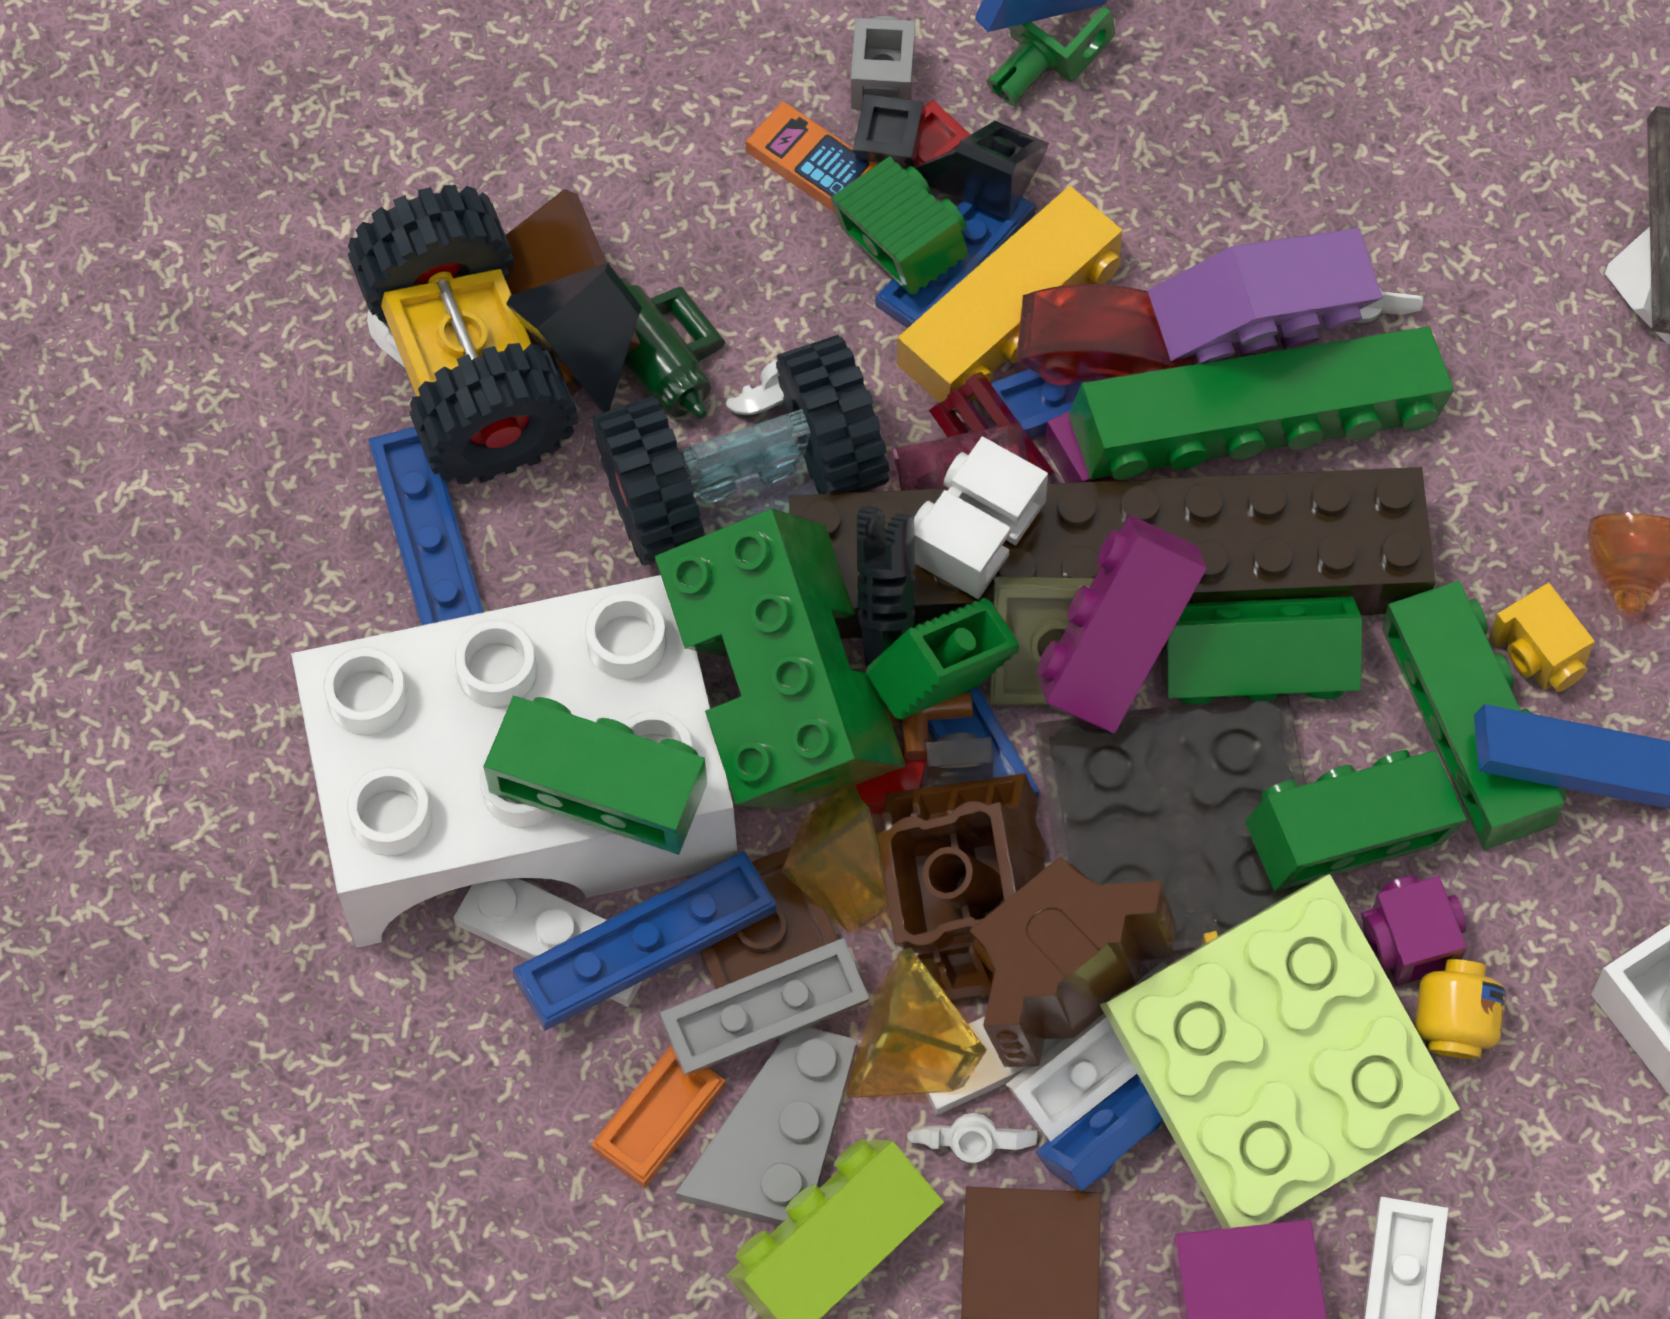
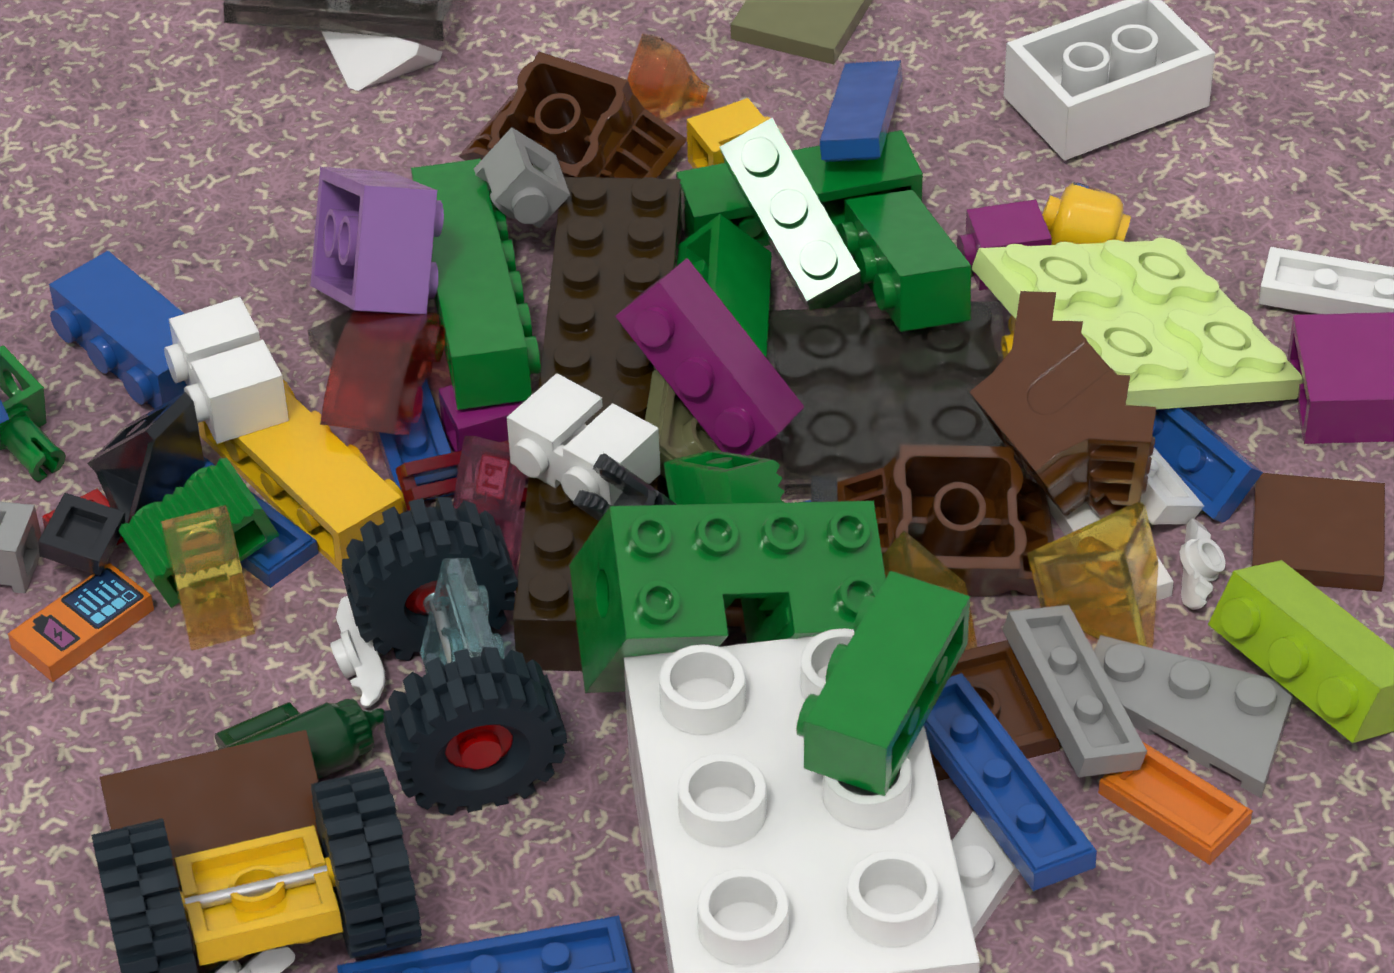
camera: 85 degrees left, 20 degrees down
black slope [506,263,643,413] -> none
none -> blue brick [49,251,187,409]
none -> clear yellow slope [161,505,255,651]
none -> white piece [164,297,289,444]
none -> reddish brown slope [459,51,687,178]
none -> light grey brick [474,127,570,228]
none -> brick [719,118,865,316]

